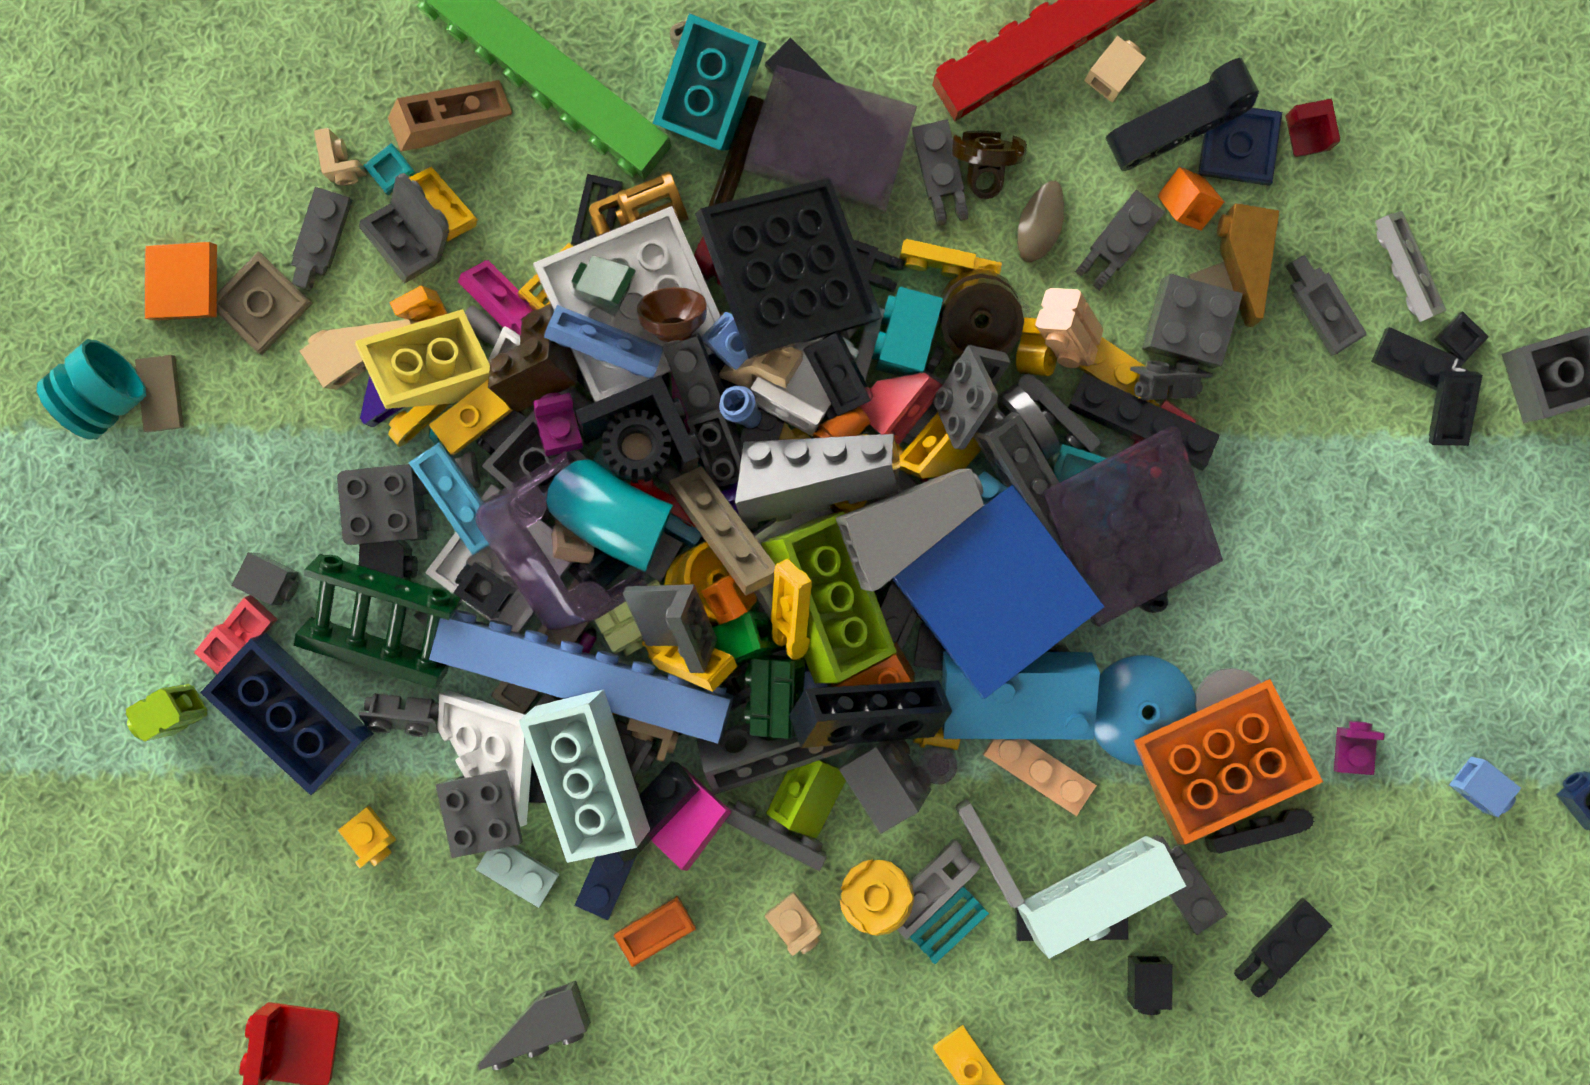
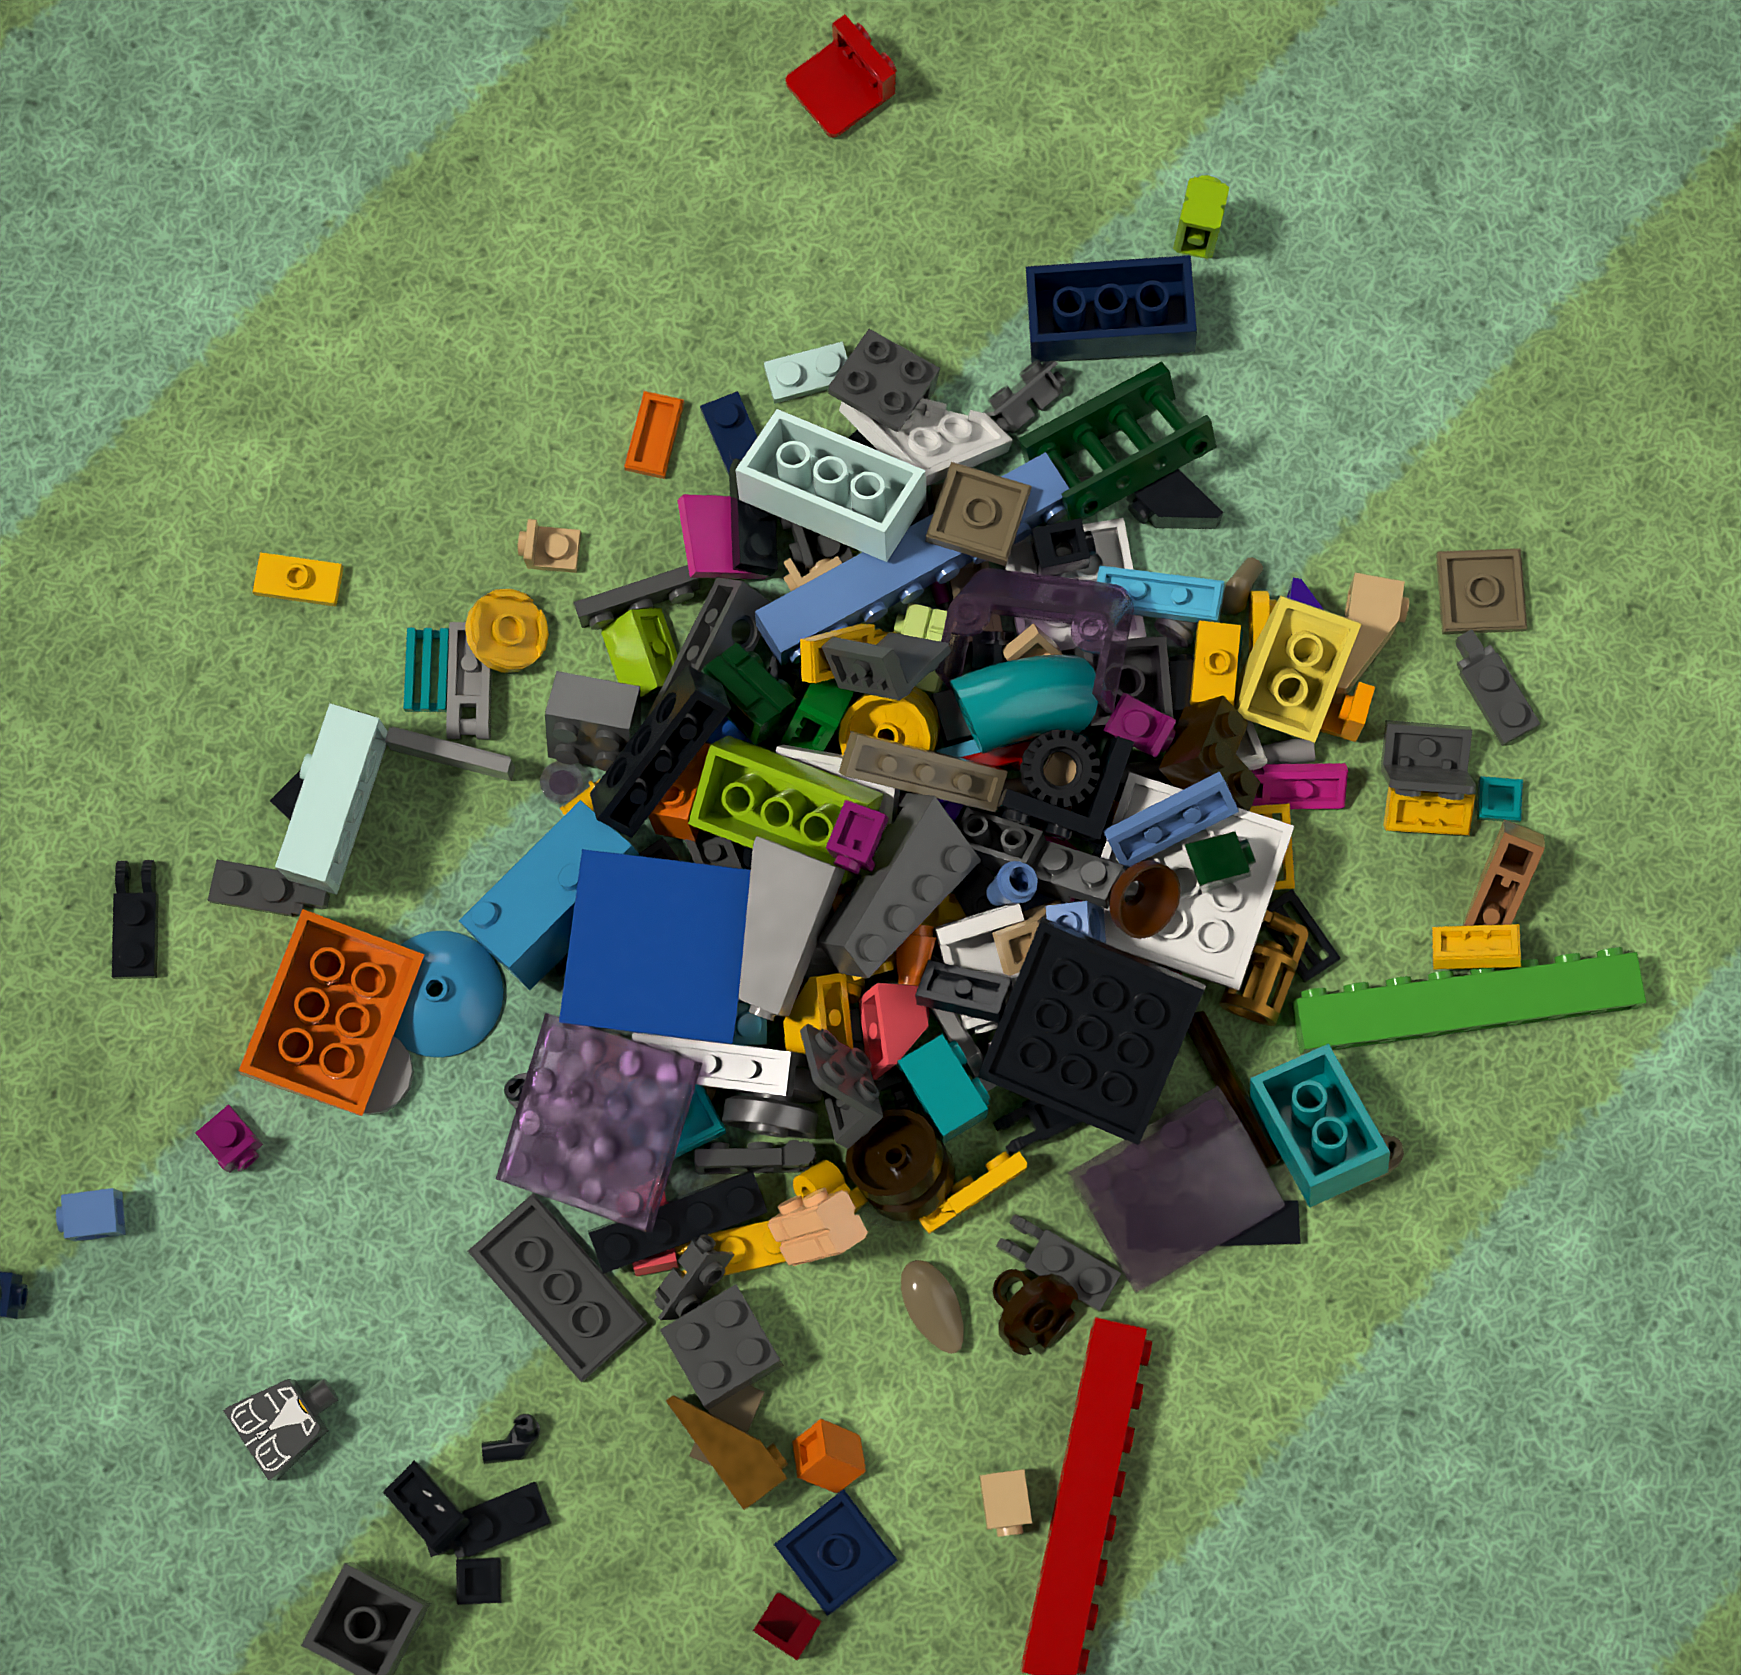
camera: 130 degrees right, 10 degrees down
teal wheel [37,339,146,440] -> none
dark tan tile [135,355,184,433] -> none
orange tile [145,242,217,320] -> none
coral slope [194,595,278,674] -> none
dark grey brick [231,552,299,605] -> none
tan bracket [314,128,367,186] -> none
dark grey bracket [337,464,432,545] -> none
yellow bracket [338,806,396,868] -> none
dark grey slope [478,981,591,1070] -> none
orange panel [701,574,757,624] -> none
yellow hinge [771,559,812,660] -> none
light nougat plate [983,739,1097,816] -> none
dark grey hinge [1075,189,1165,291] -> none
black beam [1106,58,1259,171] -> none
black brick [1127,956,1173,1015] -> none
black hinge [1205,808,1315,854] -> none
dark grey hinge [1285,255,1367,356] -> none
light grey plate [1375,211,1447,322] -> none
none -> dark grey torso [223,1379,339,1481]
none -> dark grey tile [468,1193,648,1382]
none -> black arm [482,1413,540,1464]
none -> magenta bracket [826,800,888,874]
none -> dark tan tile [925,462,1032,566]
none -> dark tan arm [1221,558,1263,615]
none -> yellow plate [1432,924,1521,969]

